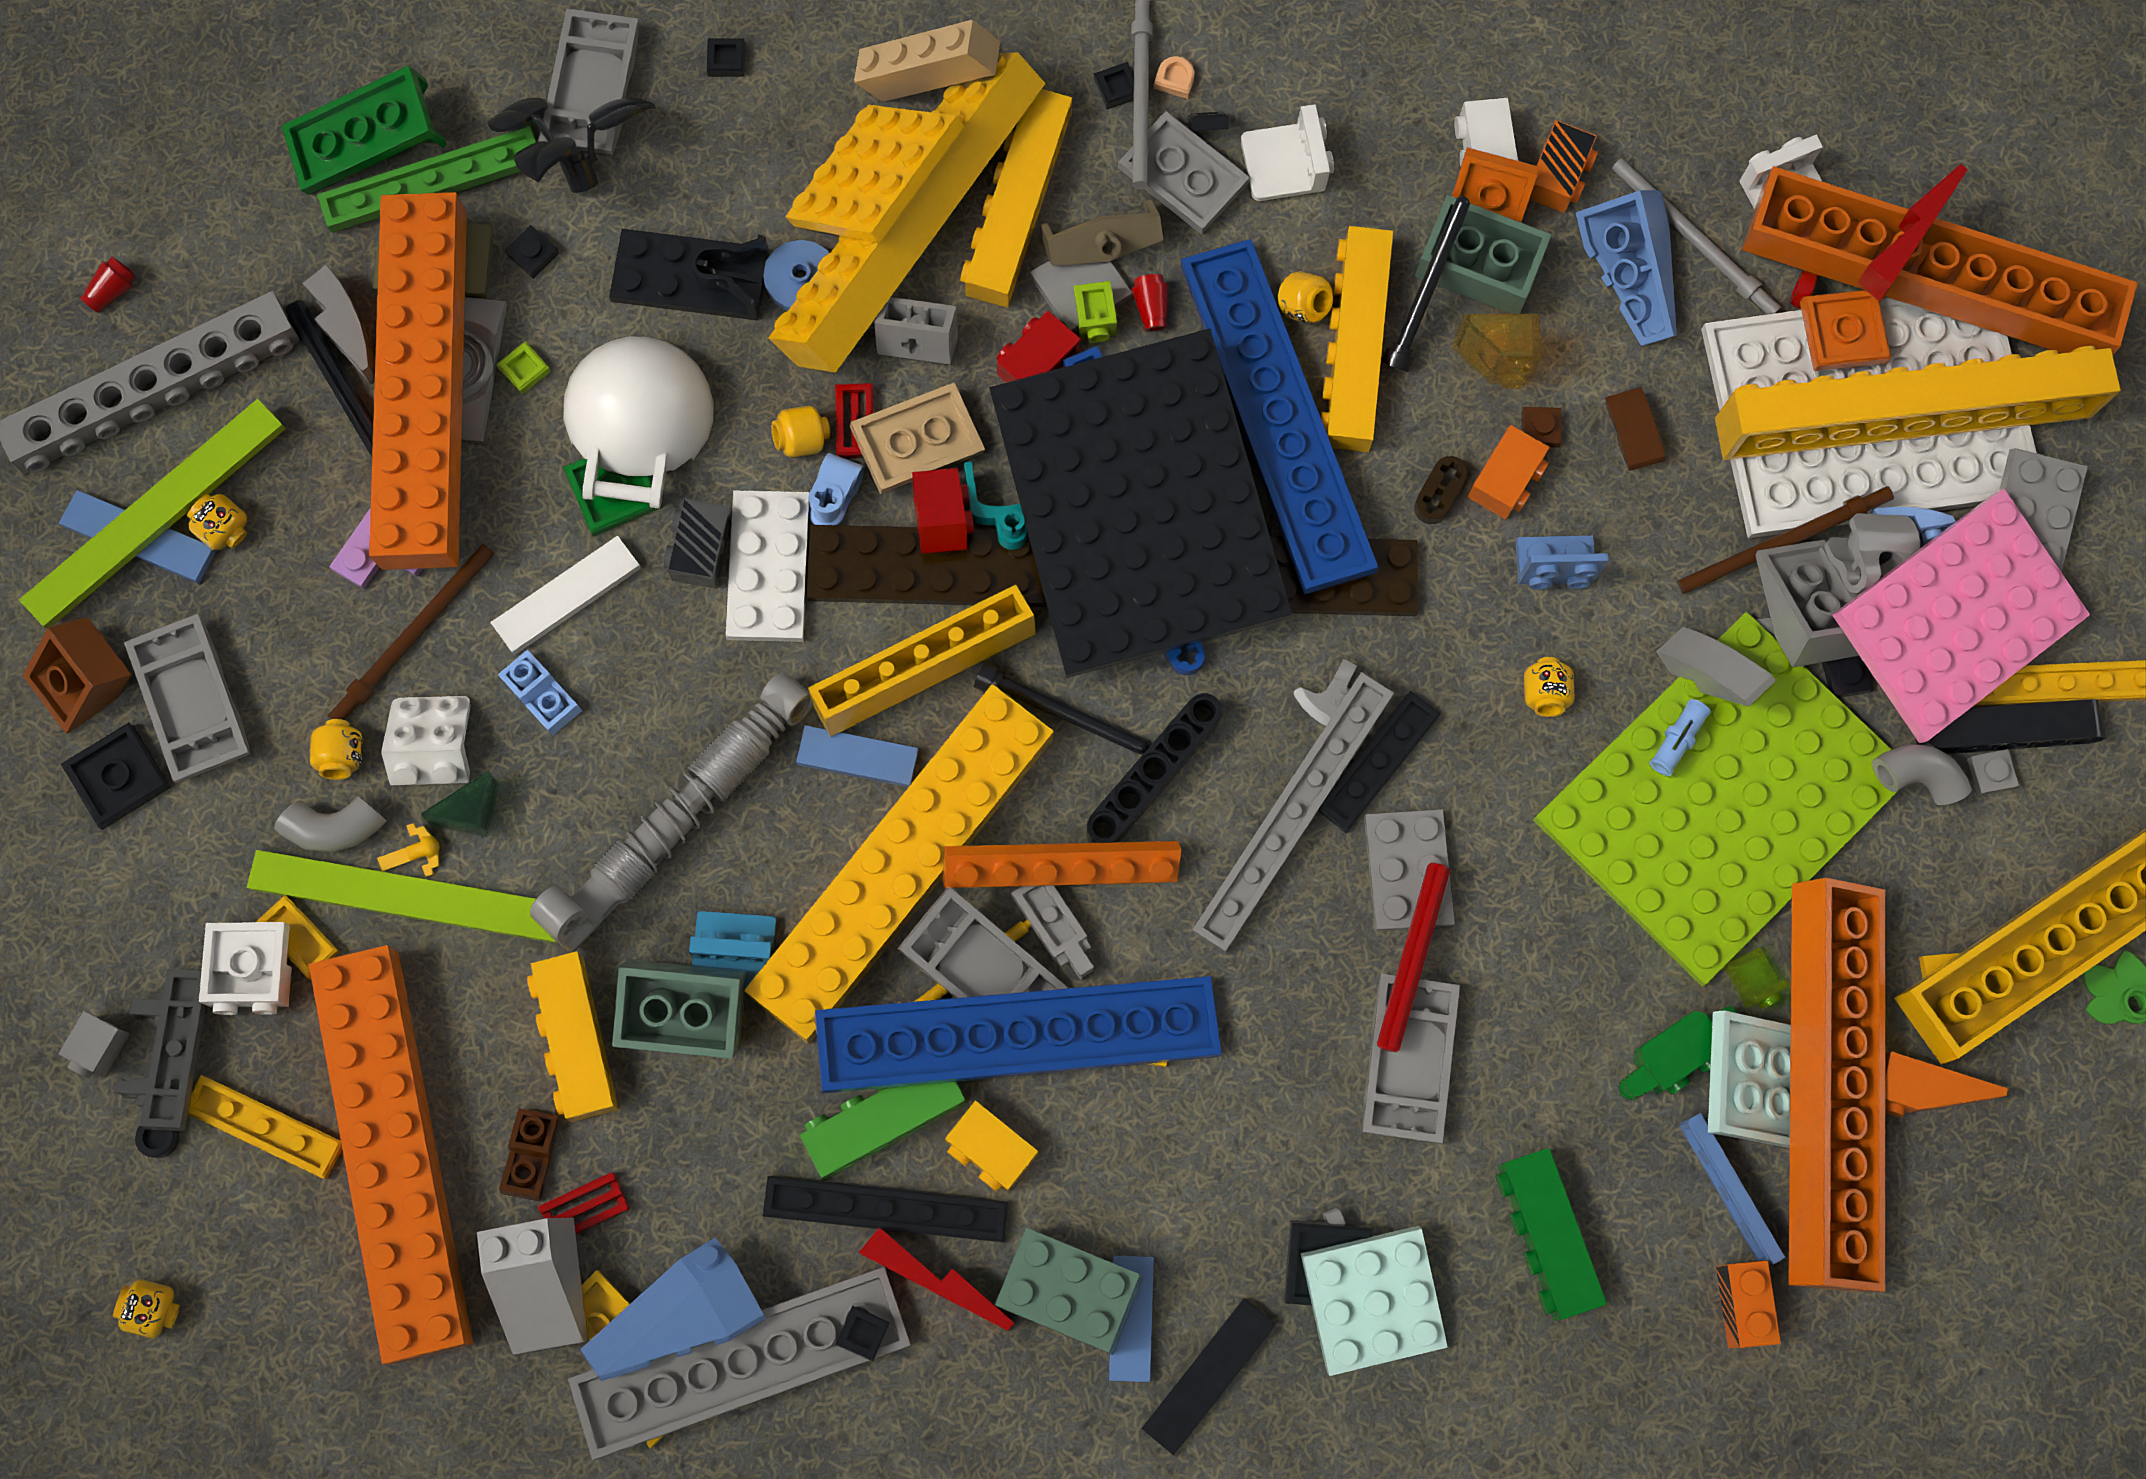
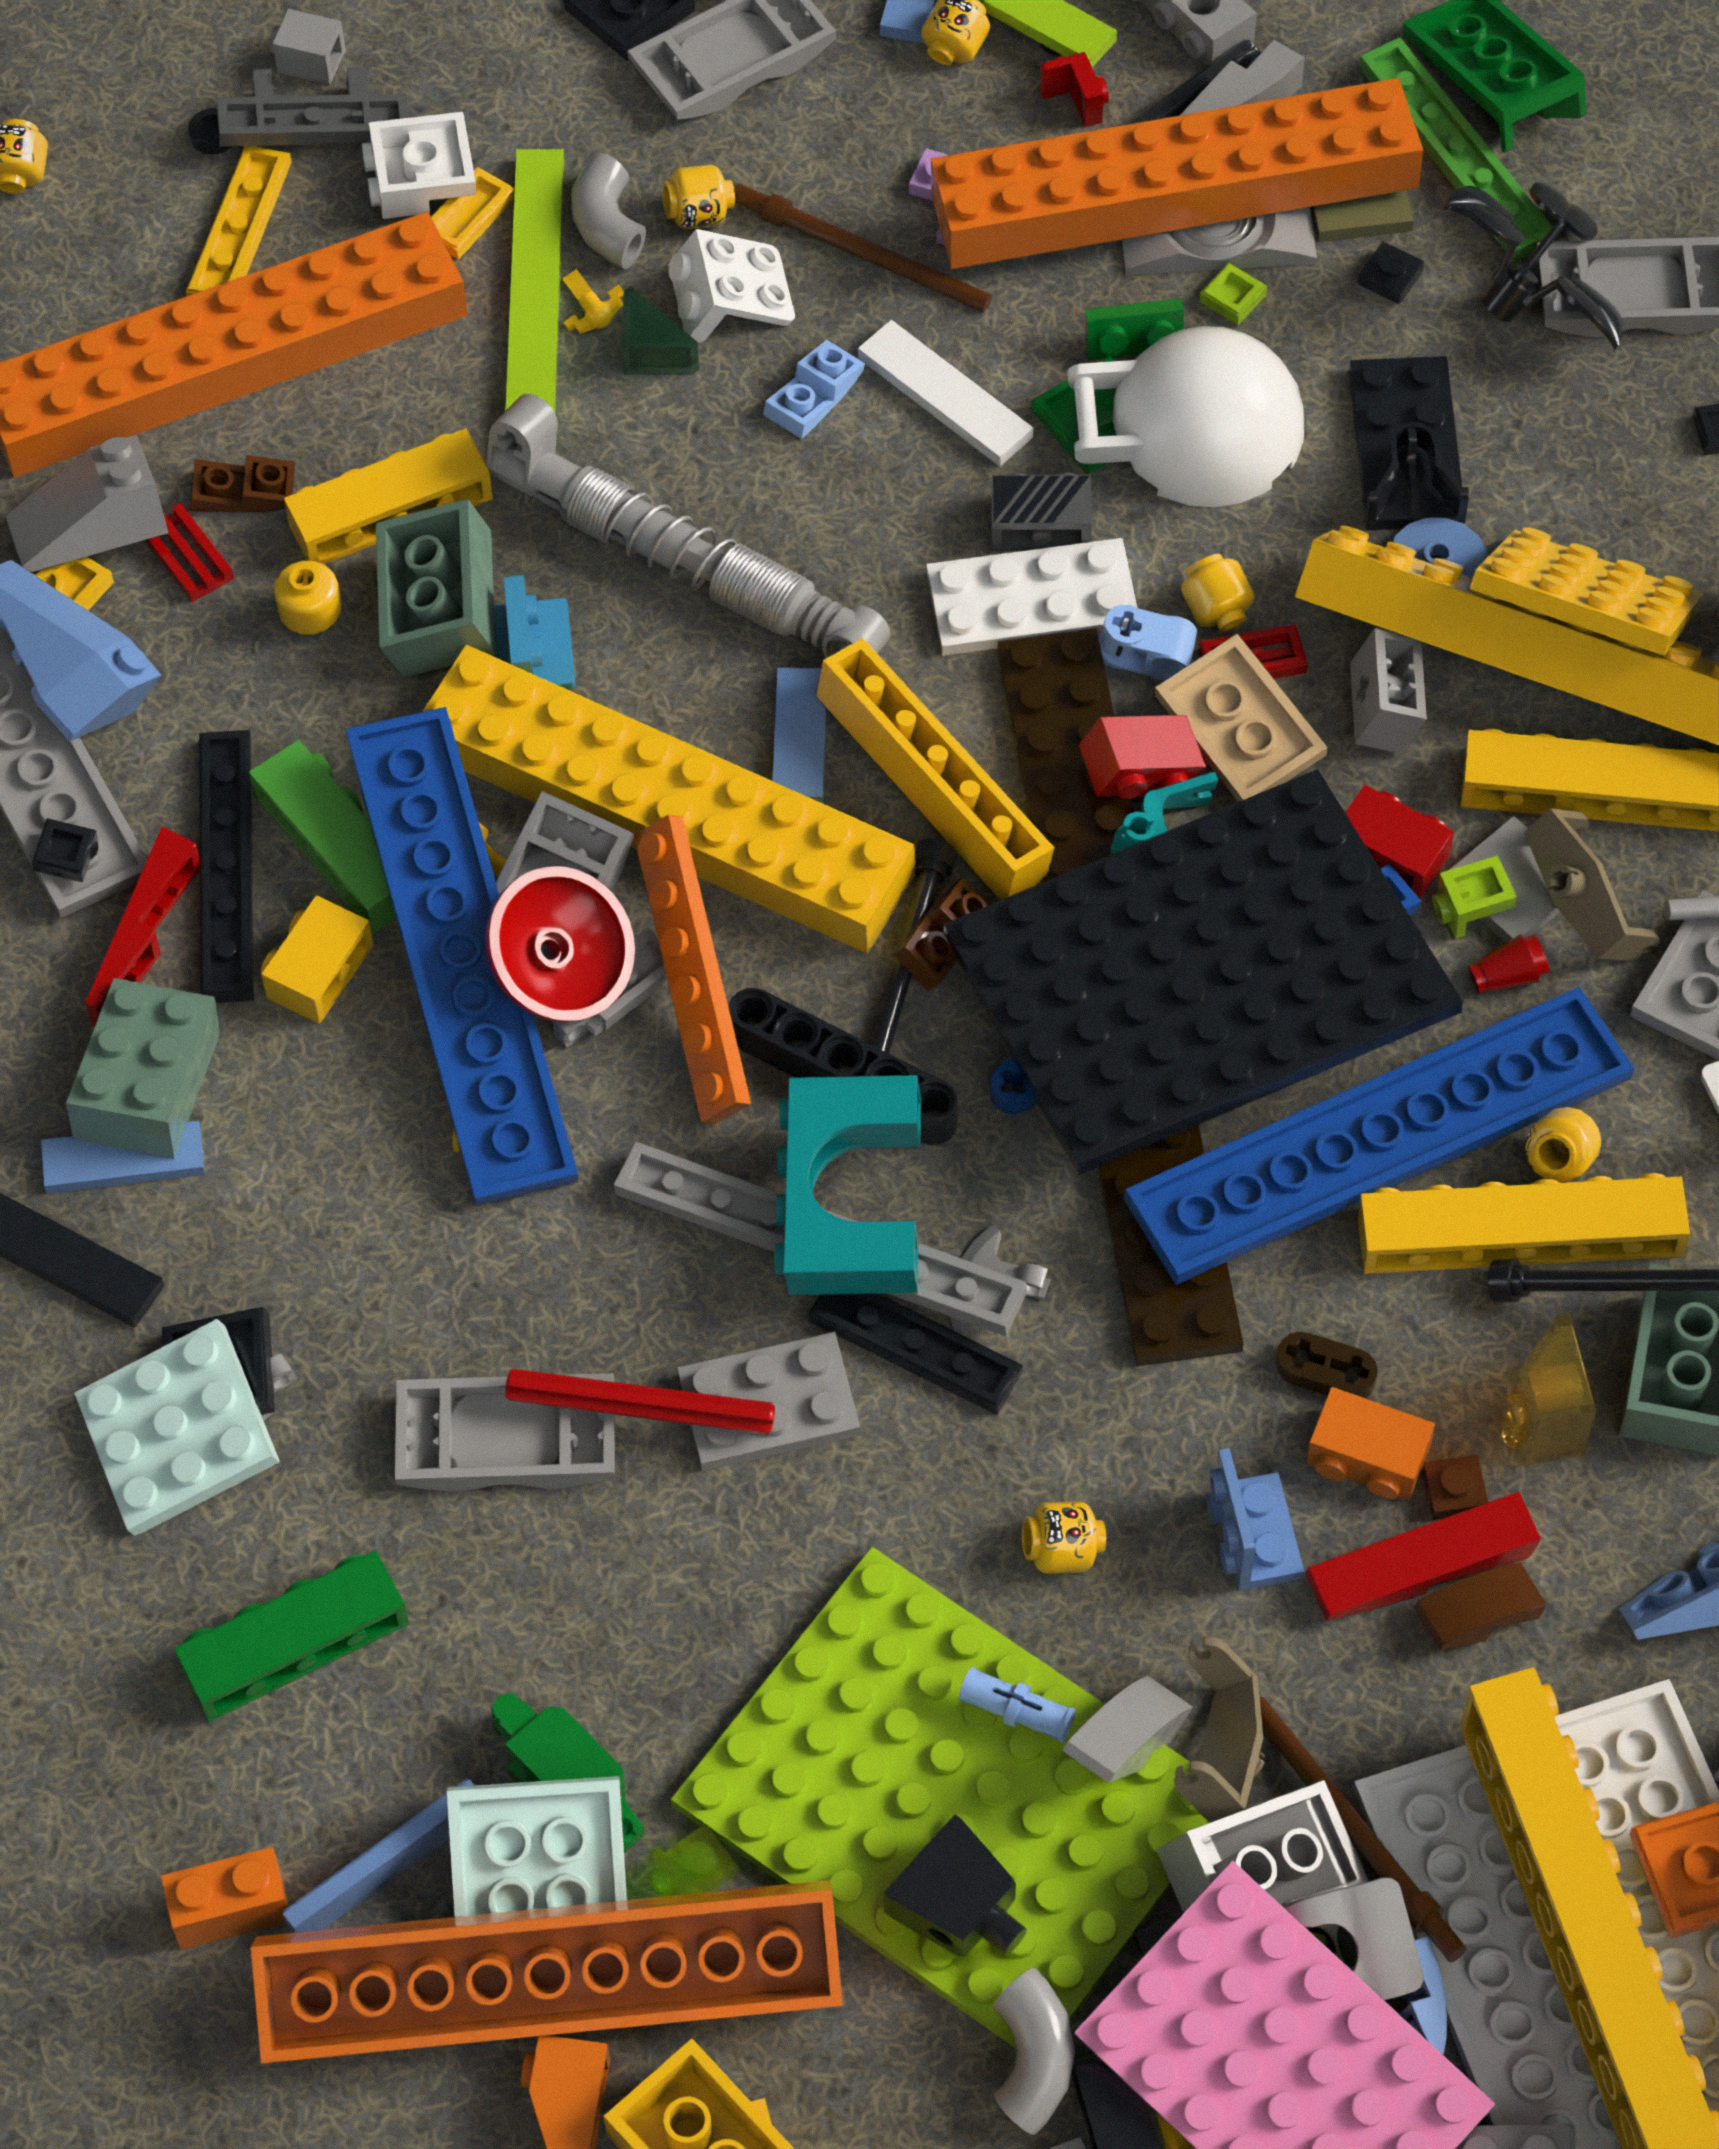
camera: 85 degrees right, 15 degrees down
none -> yellow head [274,561,342,635]
none -> red dish [485,866,635,1023]
none -> teal arch [774,1075,921,1295]
none -> black torso [883,1814,1027,1957]
none -> reddish brown slope [893,877,989,991]
none -> red bracket [1040,52,1109,127]
none -> green plate [1085,298,1184,360]
none -> dark tan piece [1174,1637,1265,1823]
none -> red slope [1305,1492,1541,1622]

